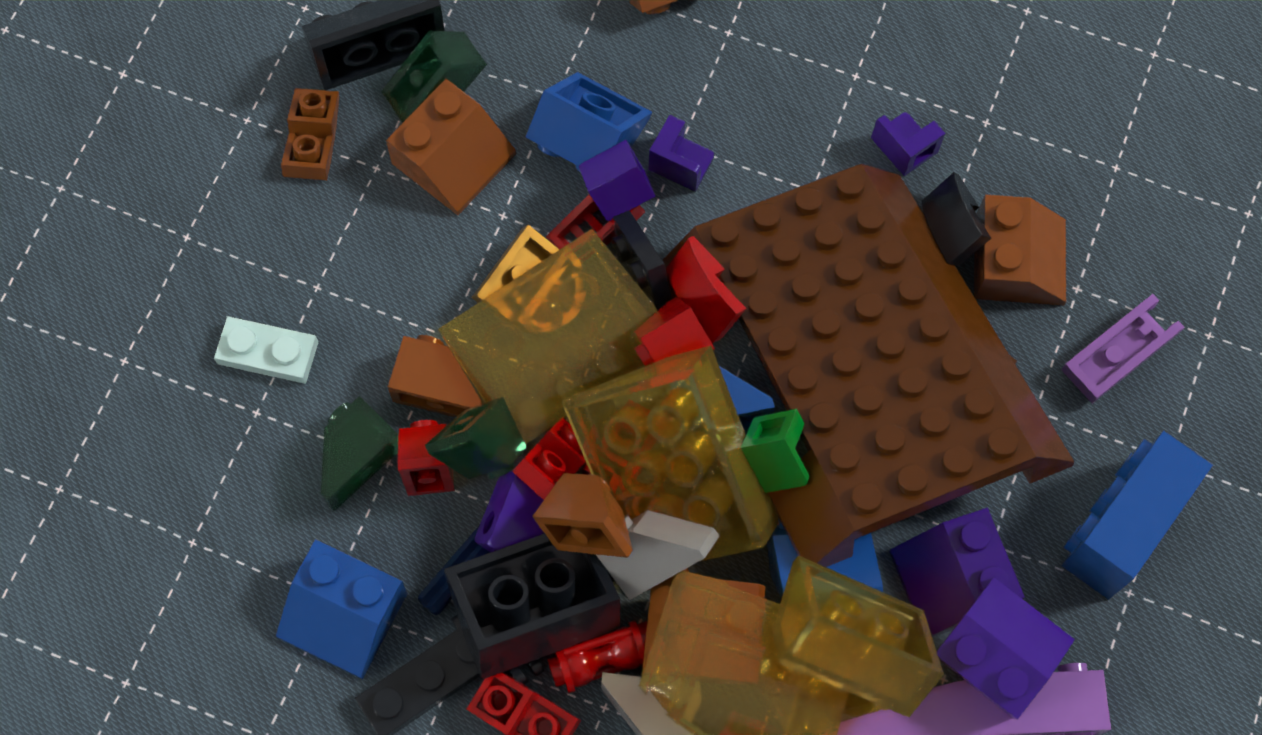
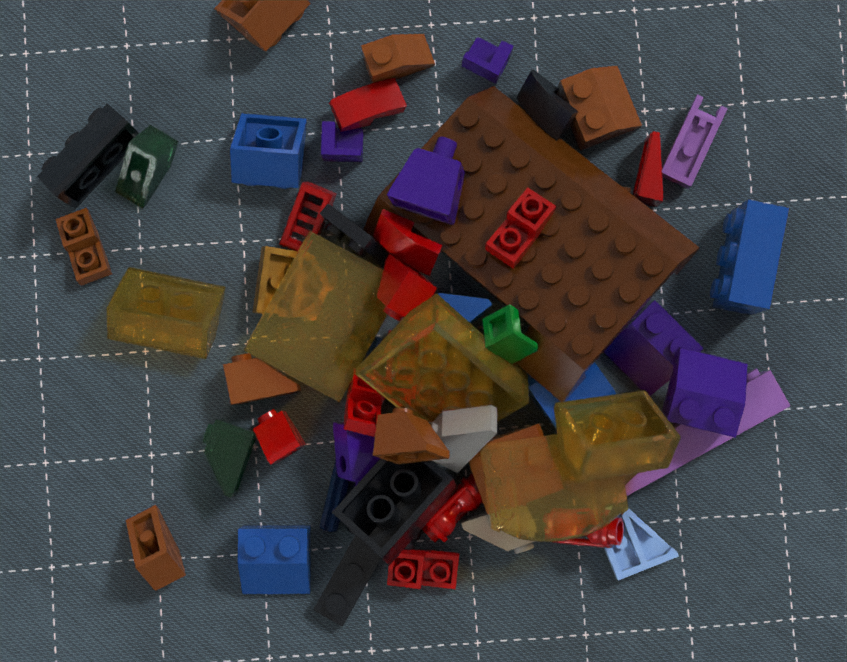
camera: 25 degrees left, 15 degrees up
light aqua plate [214,316,318,384] -> none
dark orange slope [386,79,516,215] -> none
clear green slope [425,397,527,479] -> none
dark purple panel [579,140,656,221] -> none
none -> clear yellow slope [107,267,226,359]
none -> dark orange slope [126,505,186,591]
none -> red slope [329,78,407,132]
none -> dark orange slope [361,34,435,83]
none -> dark purple torso [387,137,465,226]
none -> red slope [485,187,556,269]
none -> red slope [632,131,664,207]

